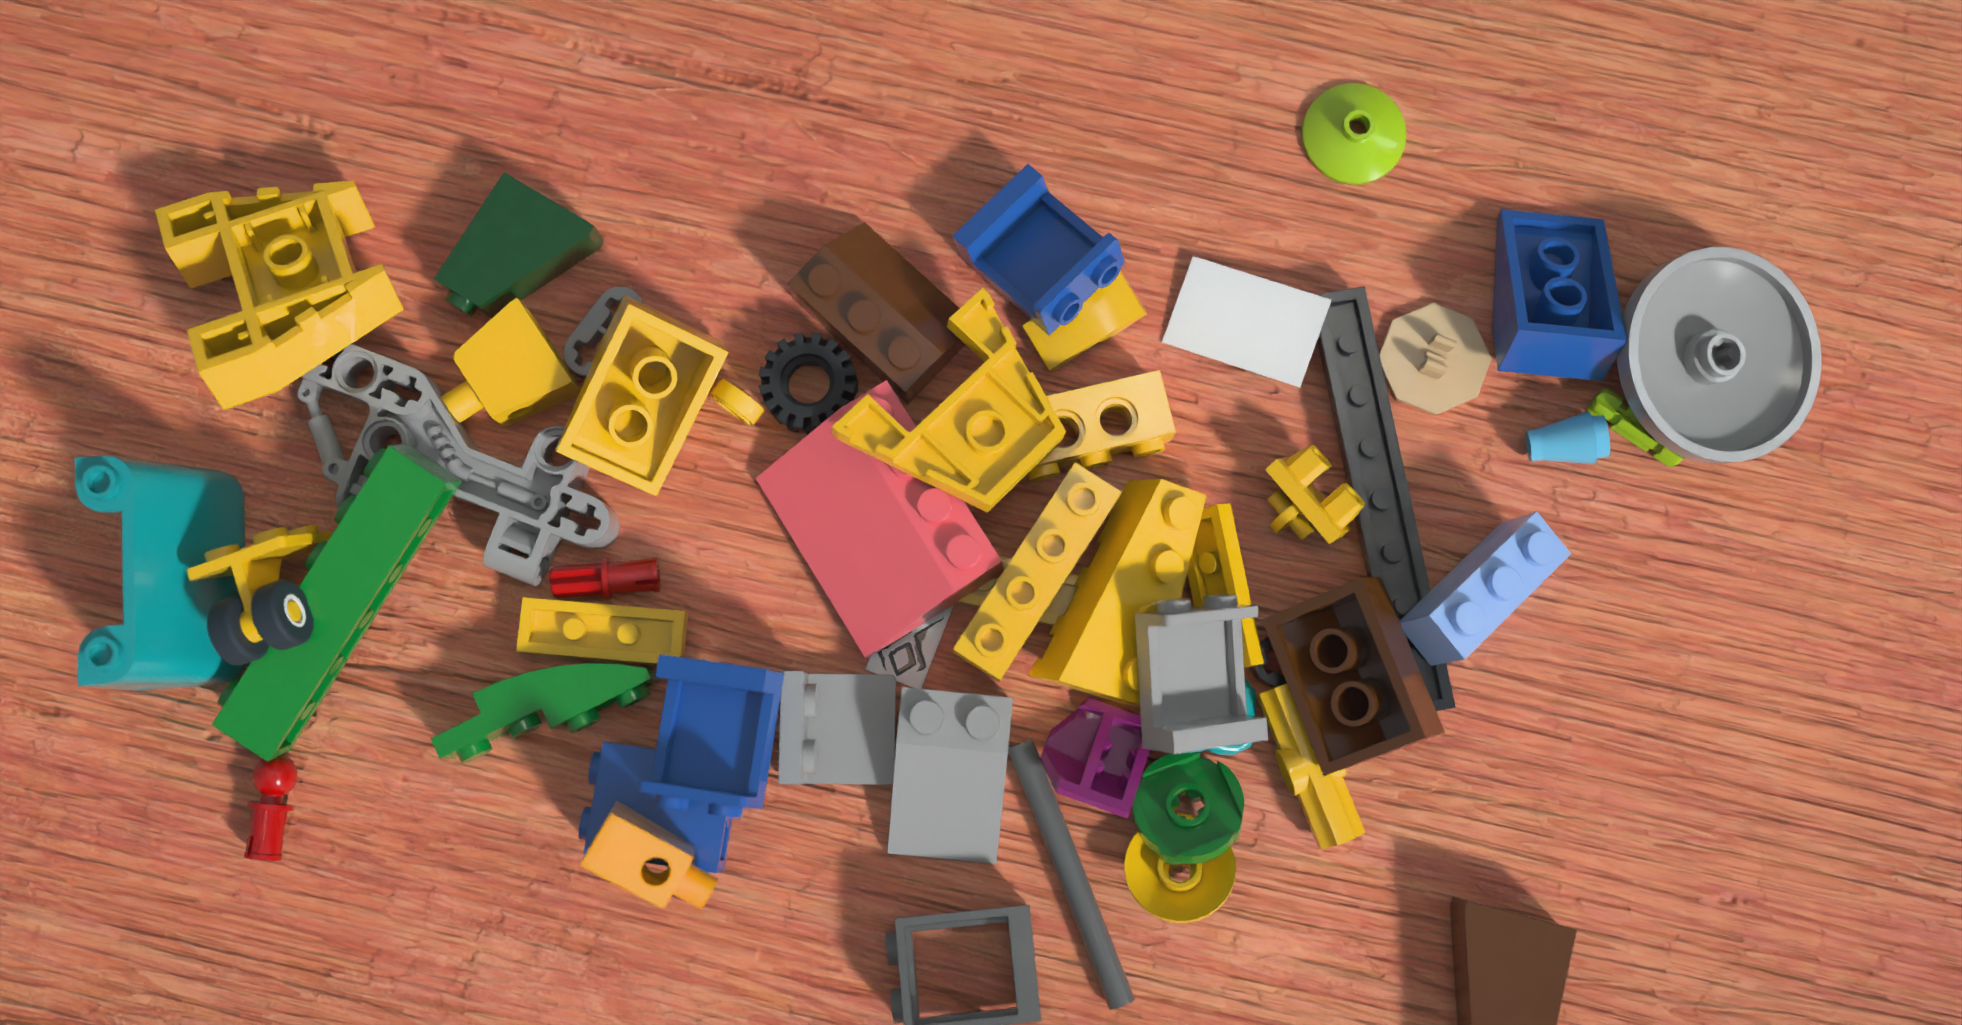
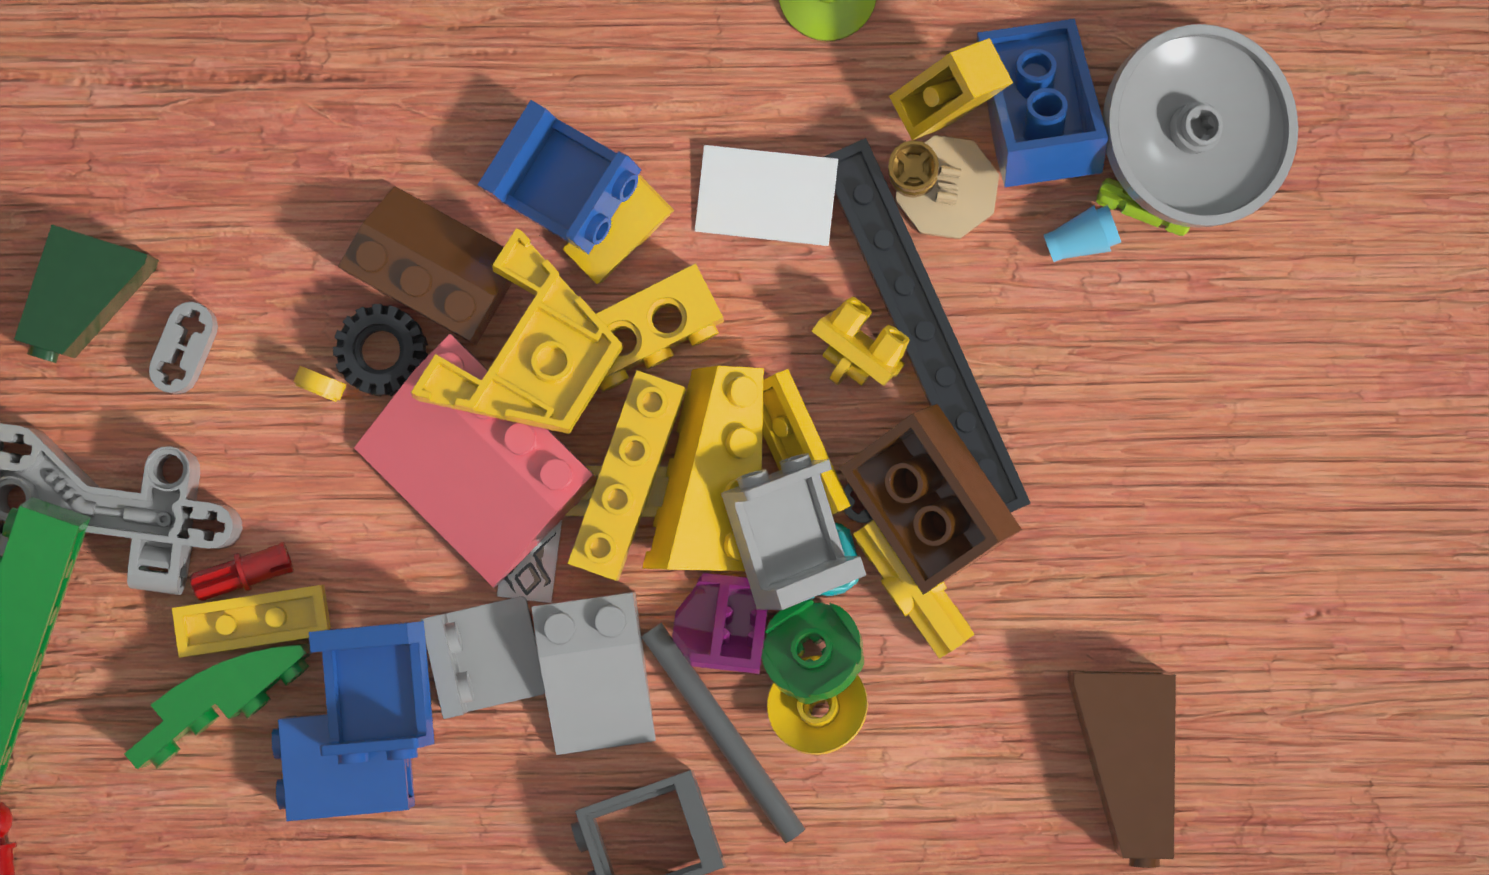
camera: 10 degrees left, 5 degrees up
yellow torso [441,298,581,426] -> none
yellow slope [556,295,729,497] -> none
light orange torso [580,801,718,910] -> none
light blue brick [1400,511,1571,666] -> none
none -> pearl gold wheel [888,140,939,198]
none -> yellow brick [889,38,1013,140]

